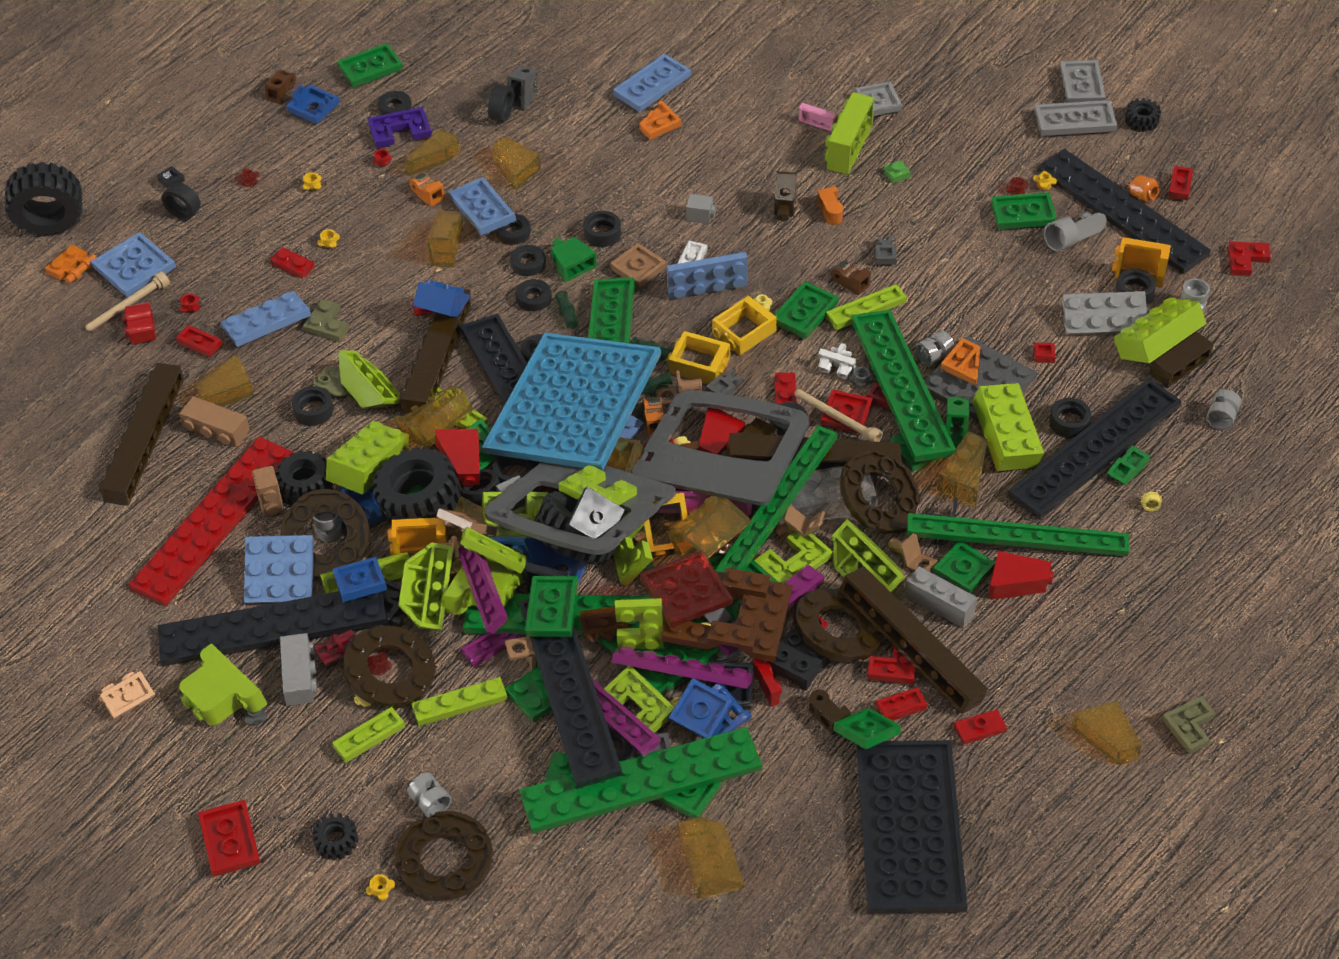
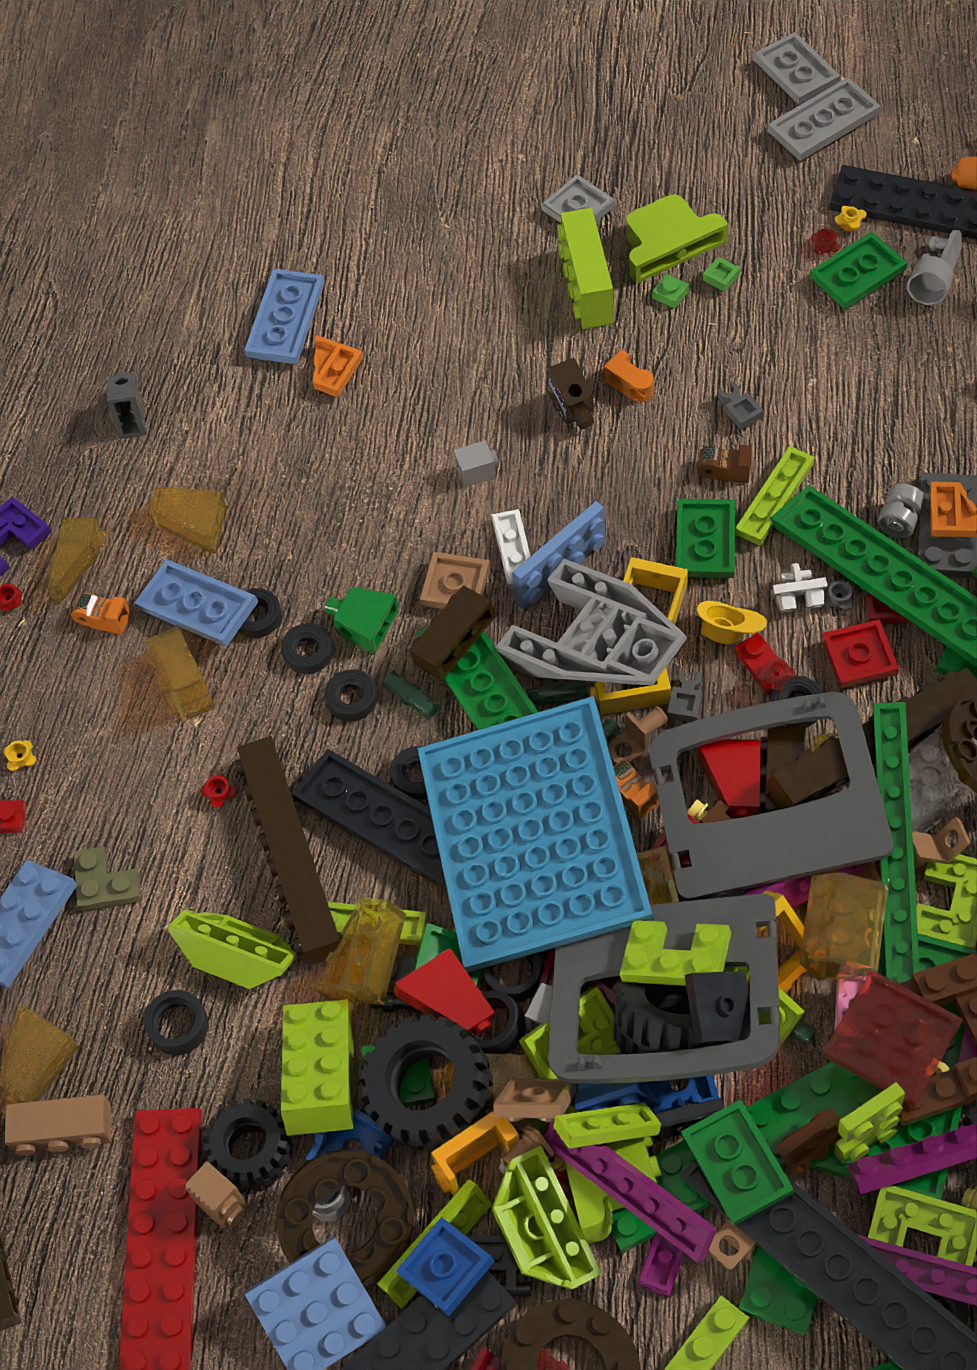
camera: 25 degrees left, 10 degrees up
olive plate [313,367,346,396] -> none
blue slope [413,280,470,317] -> none
black tyre [488,84,514,122] -> none
black tyre [583,210,621,247] -> none
light yellow plate [753,294,772,311] -> none
tan piece [795,389,883,442] -> none
bright pink plate [799,103,837,132] -> none
black tyre [1125,98,1161,132] -> none
none -> dark brown brick [409,585,496,681]
none -> light grey wedge [496,559,687,685]
none -> lime brick [626,194,728,284]
none -> yellow piece [697,601,767,644]
none -> bright green plate [703,256,741,292]
none -> clear red plate [759,657,795,692]

